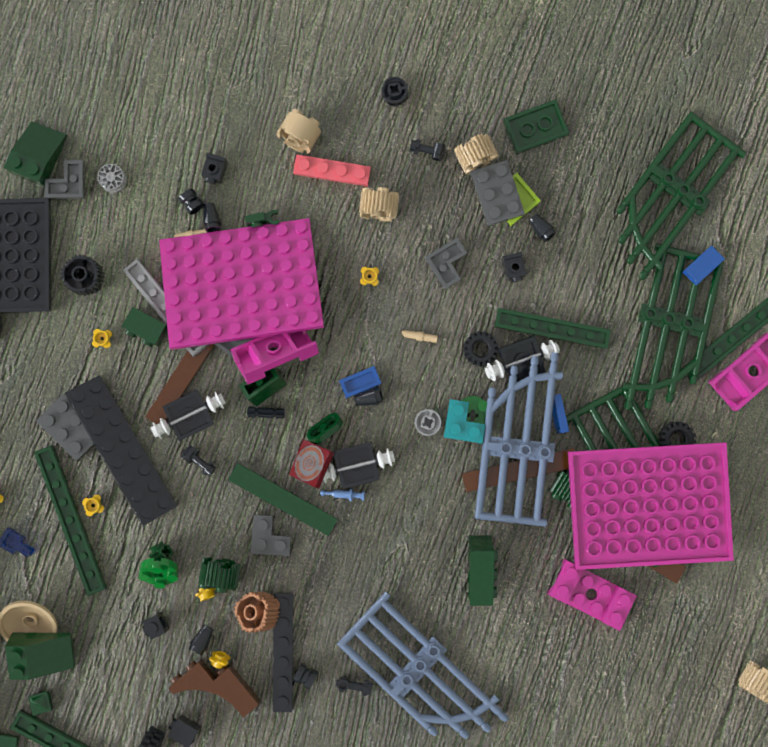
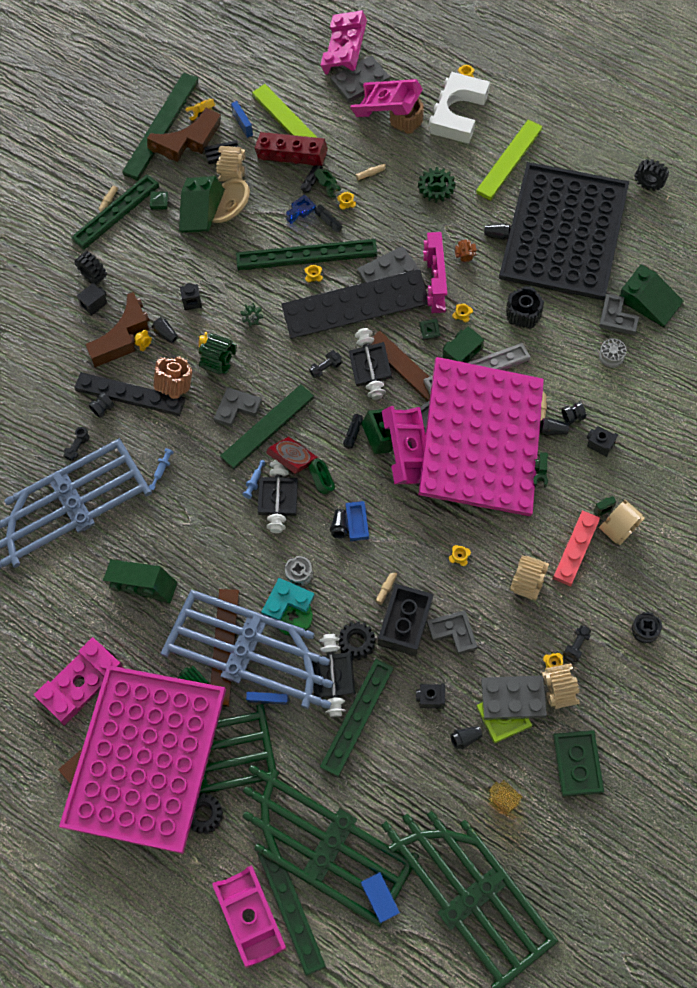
camera: 105 degrees right, 20 degrees down
green plate [138,558,179,589] -> none
none -> medium blue piece [149,448,174,490]
none -> black axle [314,205,342,232]
none -> black brick [378,583,434,657]
none -> dark green tile [418,318,441,340]
none -> dark pink piece [423,232,447,313]
none -> dark orange gear [455,239,477,262]
none -> clear yellow brick [488,780,523,816]
none -> yellow plate [543,653,563,671]
none -> dark green tile [593,496,616,517]

